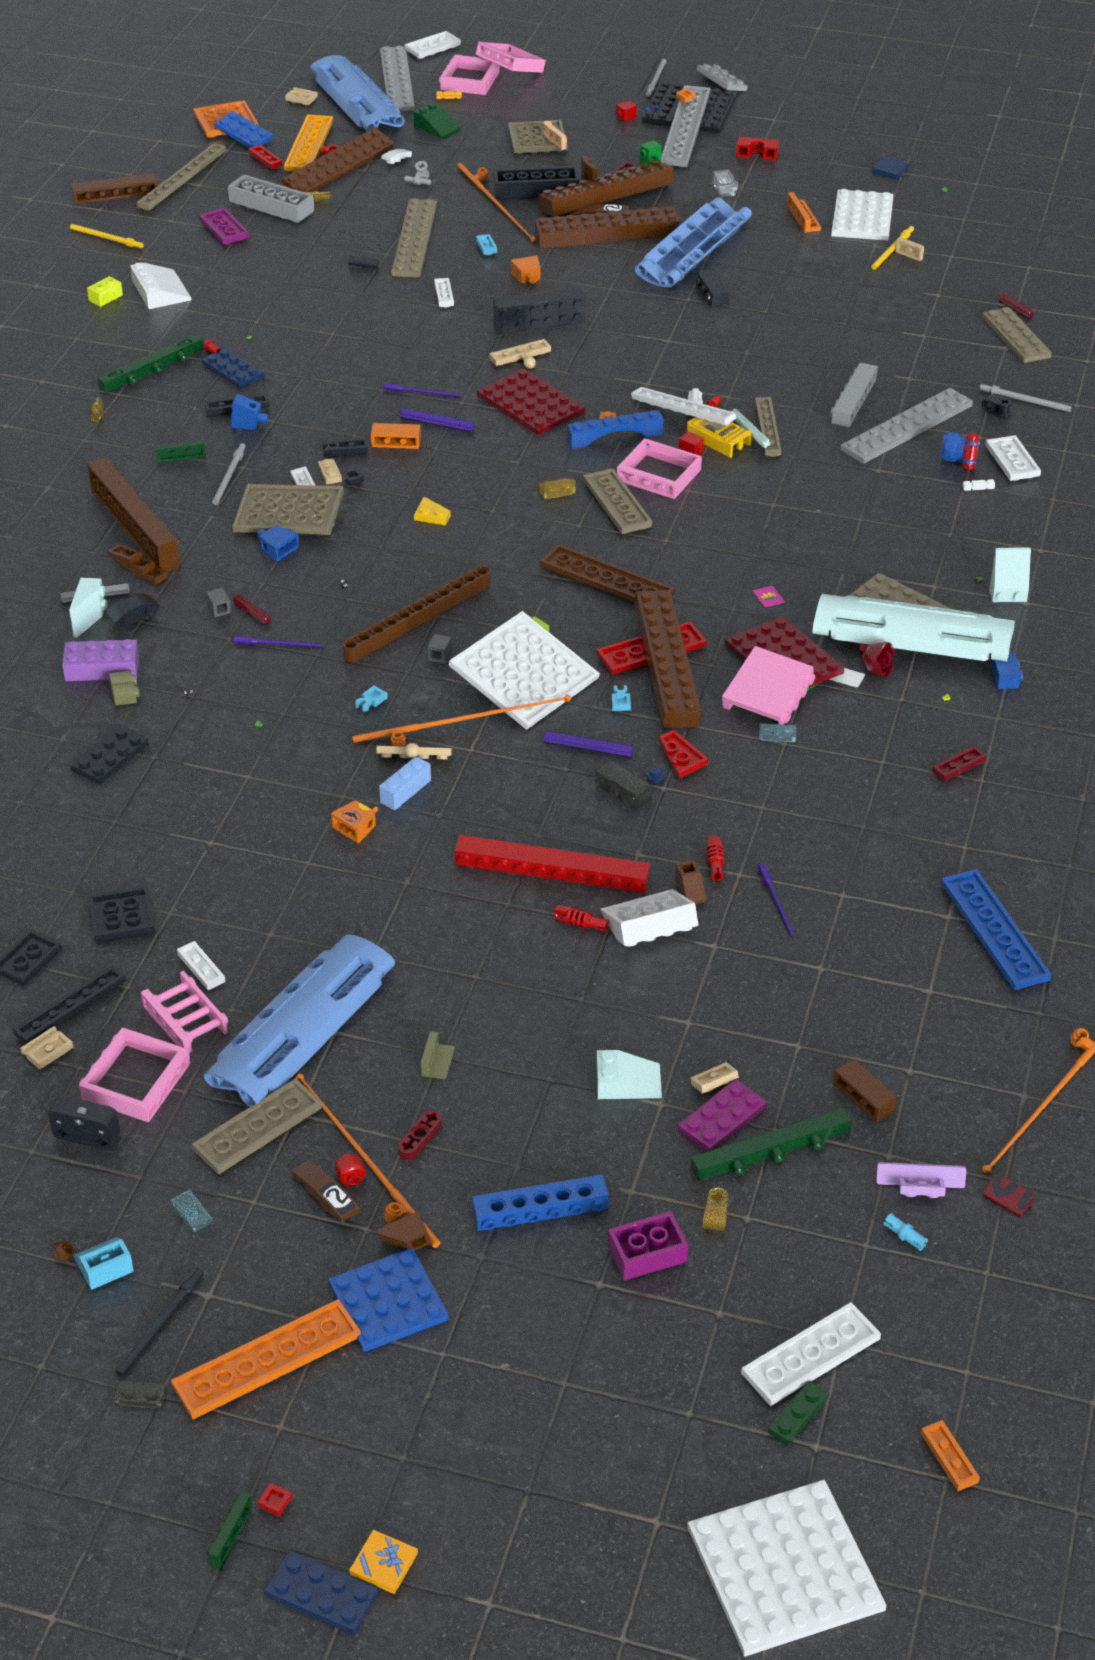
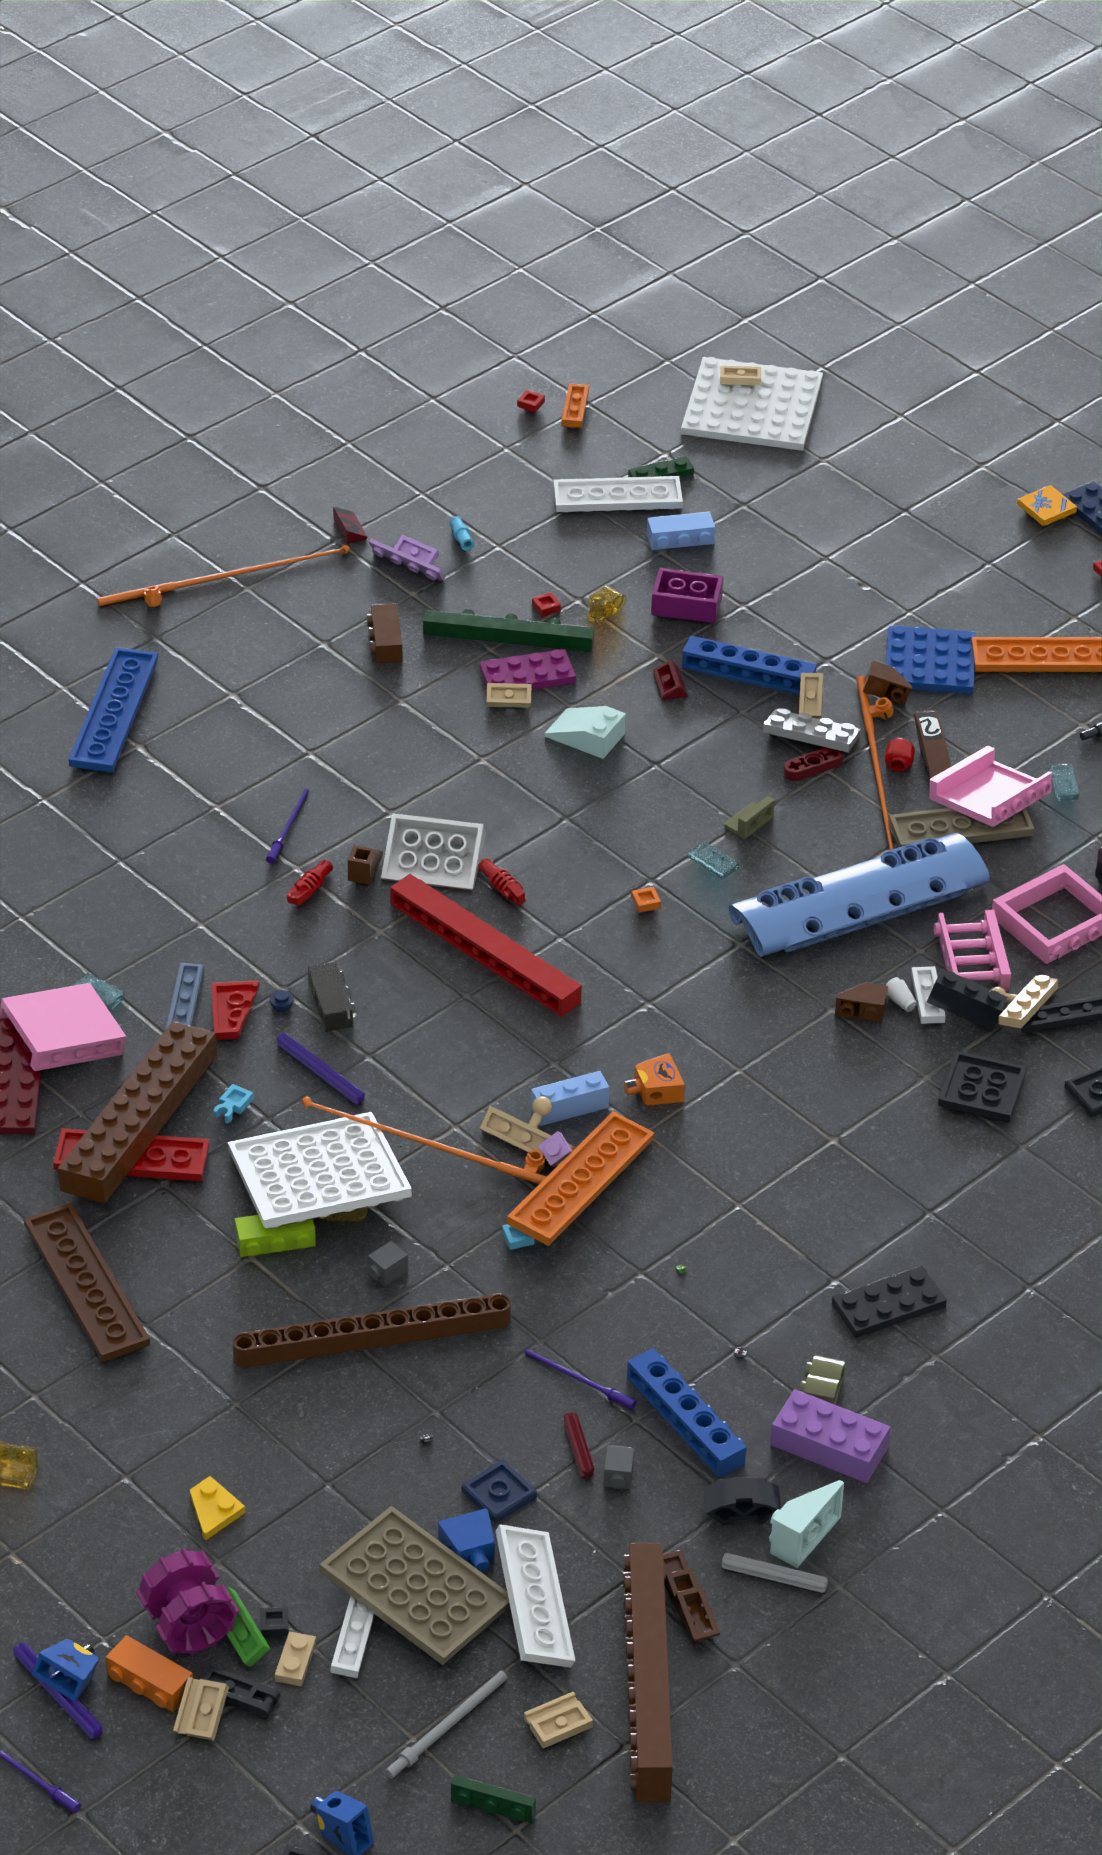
camera: 150 degrees left, 0 degrees up
none -> blue torso [31,1639,99,1701]
none -> magenta piece [136,1548,240,1656]
none -> sand blue tile [166,963,204,1028]
none -> tan plate [173,1677,229,1741]
none -> bright green plate [226,1587,270,1667]
none -> dark blue tile [461,1459,537,1523]
none -> white plate [495,1525,575,1668]
none -> orange plate [506,1111,655,1246]
none -> red plate [517,390,545,413]
none -> tan plate [524,1692,593,1749]
none -> red tile [532,592,561,617]
none -> lavender plate [538,1131,572,1167]
none -> blue brick [627,1348,747,1478]
none -> orange plate [631,887,661,913]
none -> light blue brick [647,512,715,550]
none -> dark red slope [653,659,688,700]
none -> clear light blue plate [689,841,739,880]
none -> tan plate [720,365,761,386]
none -> light grey plate [762,708,861,752]
none -> tan plate [799,673,824,718]
none -> reddish brown slope [835,982,888,1023]
none -> white cone [886,977,917,1012]
none -> black brick [927,968,1008,1031]
none -> bright pink panel [929,746,1052,827]
none -> tan plate [991,975,1058,1028]

